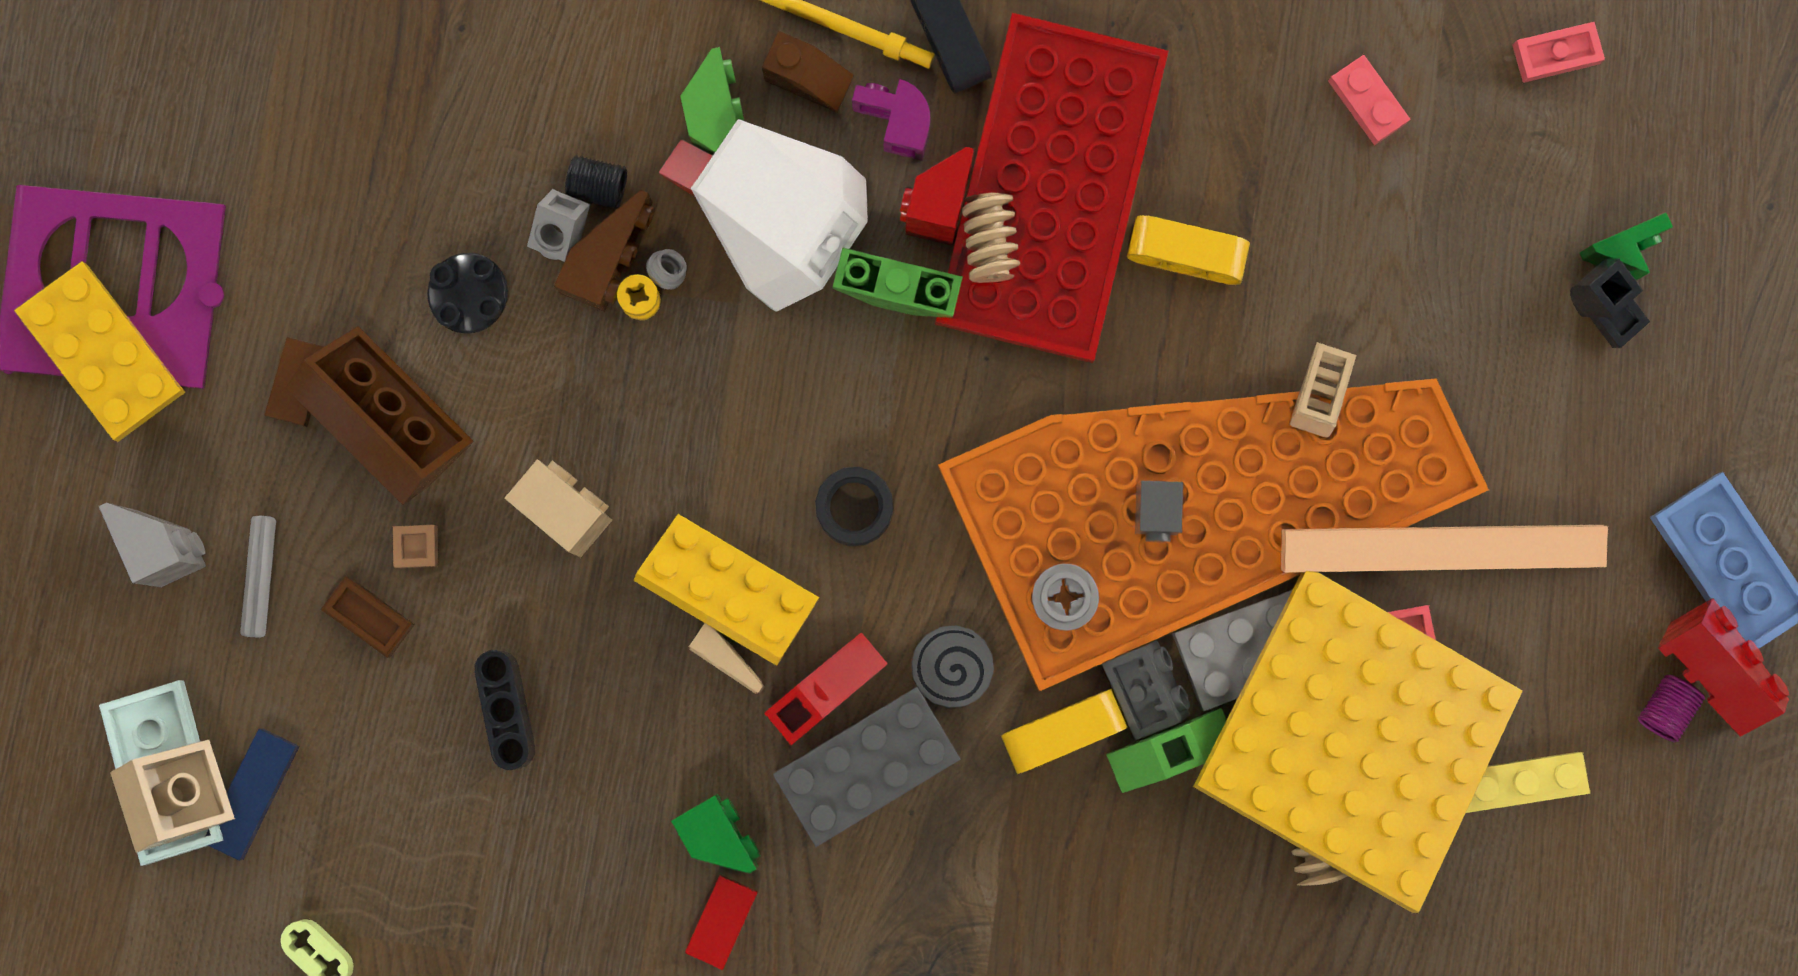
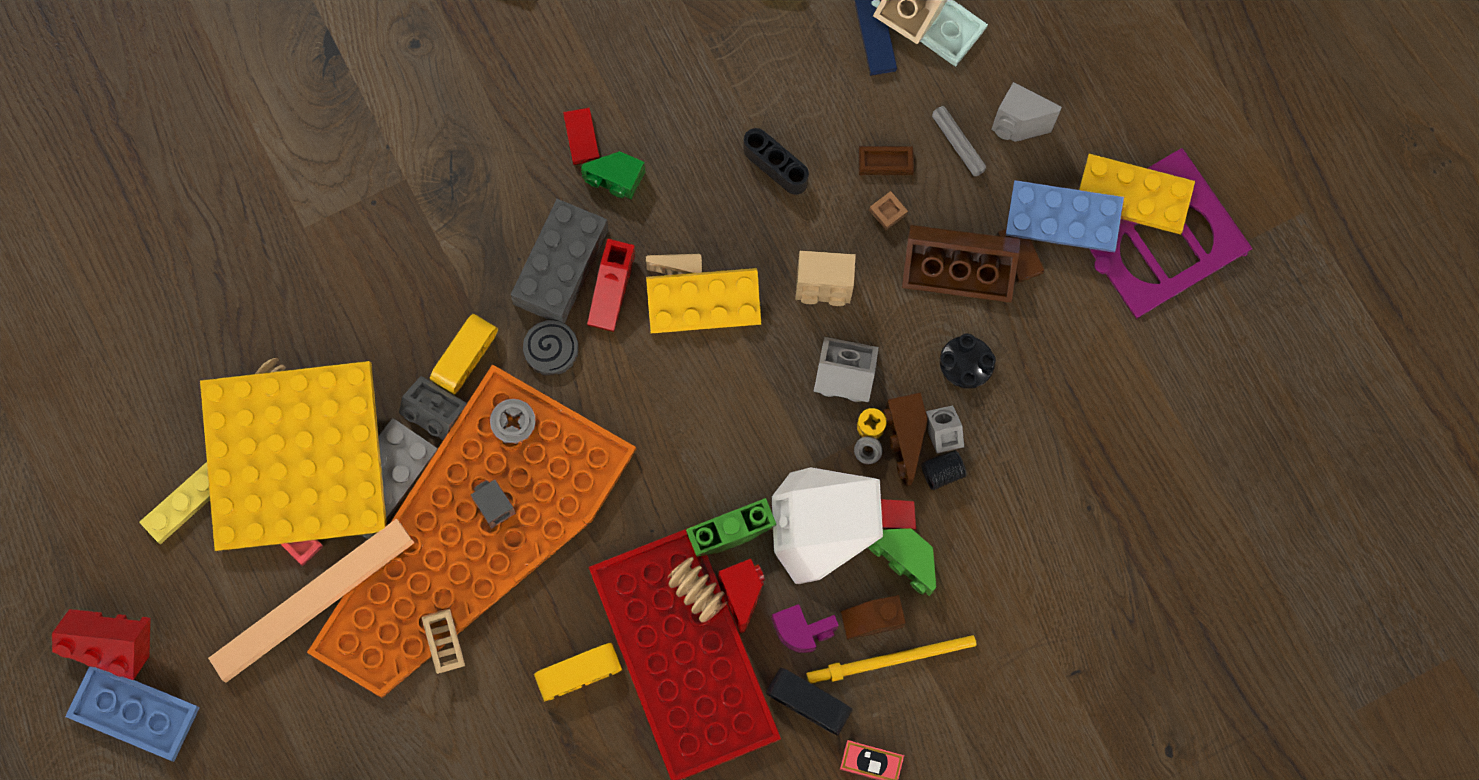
camera: 145 degrees right, 10 degrees down
black tyre [815,467,893,546] -> none
bright green slope [1106,708,1226,793] -> none
magenta piece [1638,674,1705,742] -> none
none -> light grey slope [814,337,879,402]
none -> medium blue plate [1005,180,1124,252]

